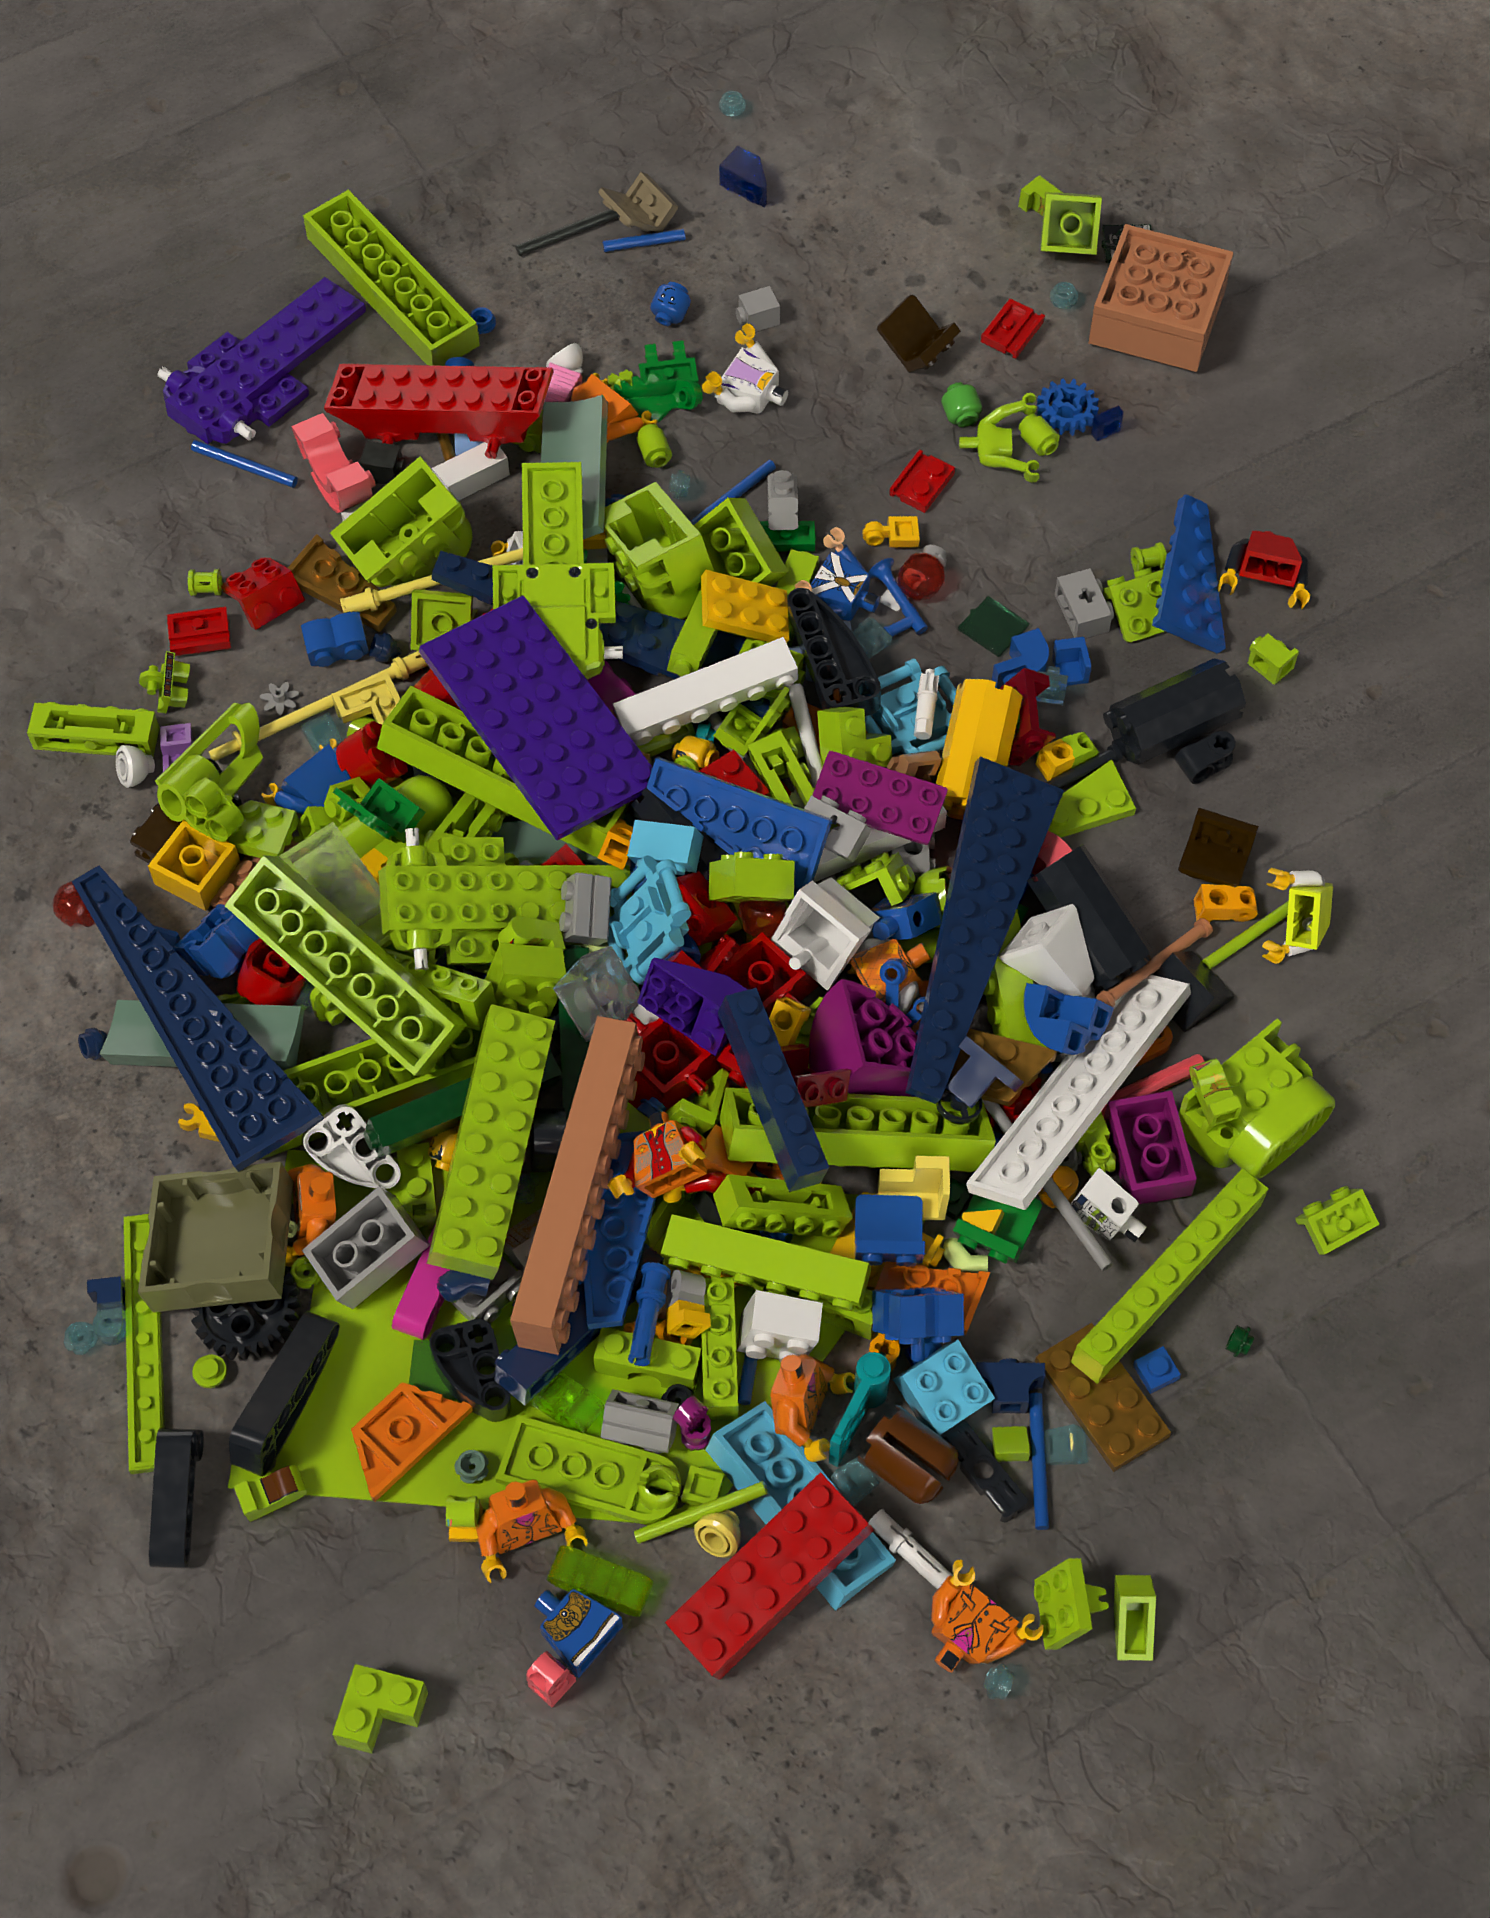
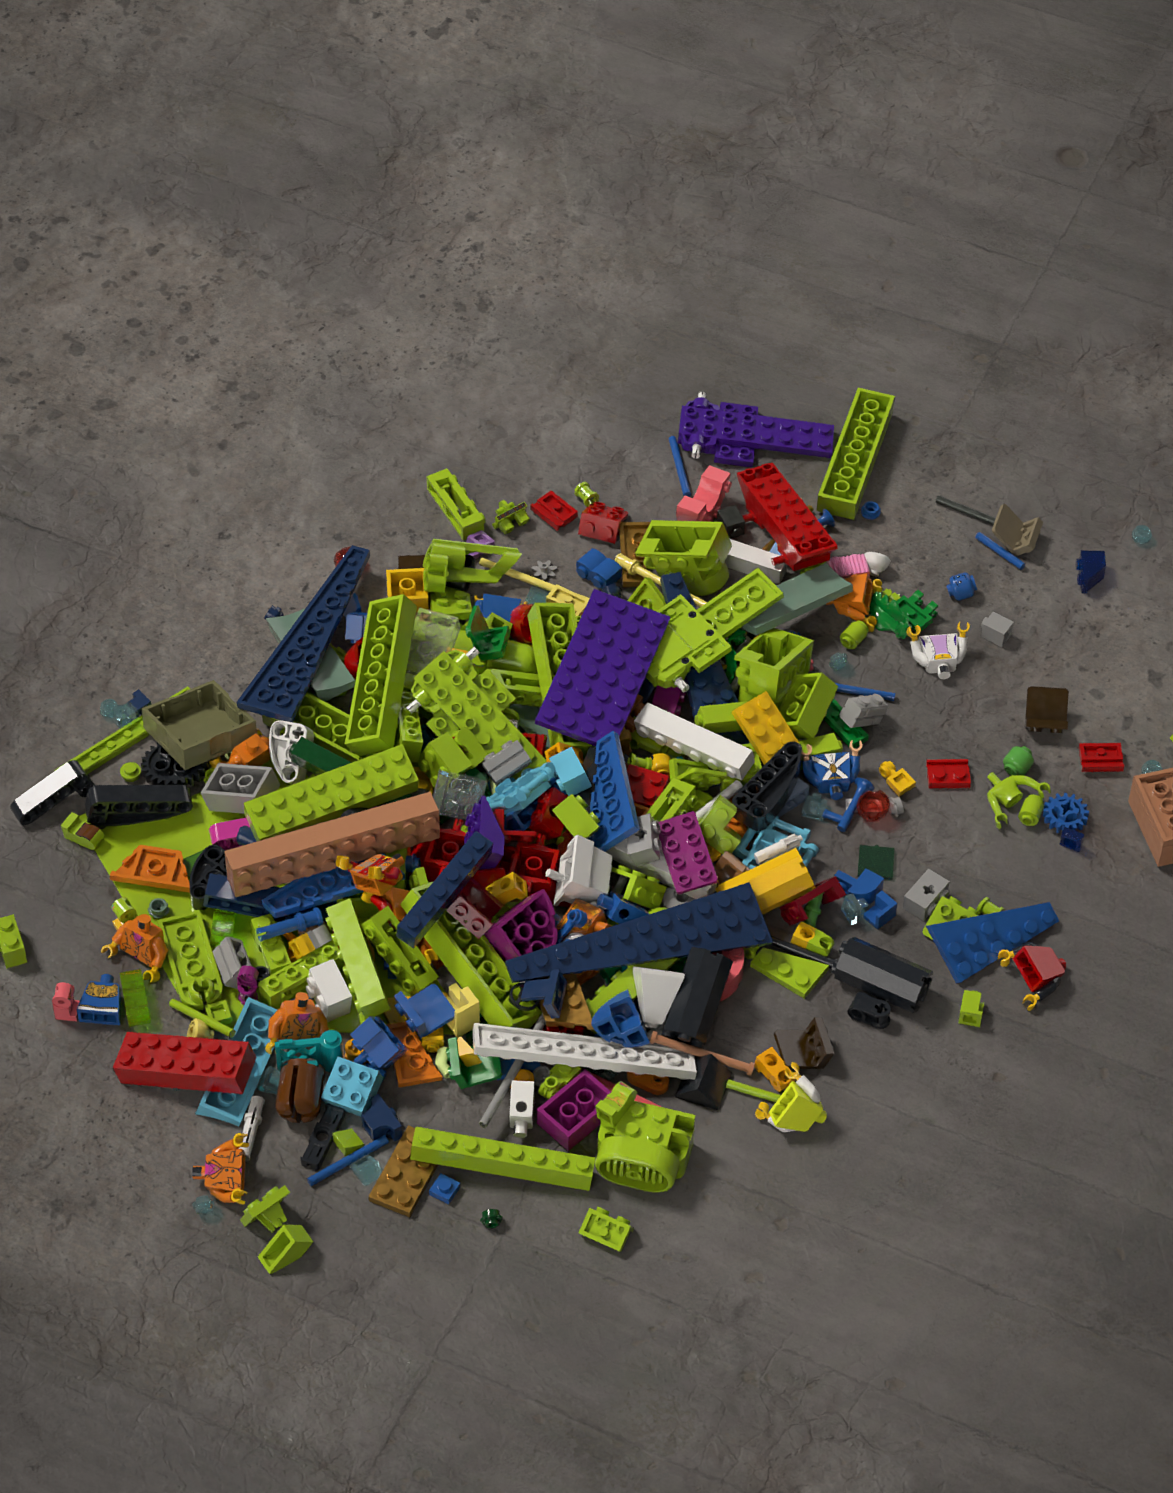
camera: 55 degrees right, 10 degrees down
white brick [116,745,155,788] -> none

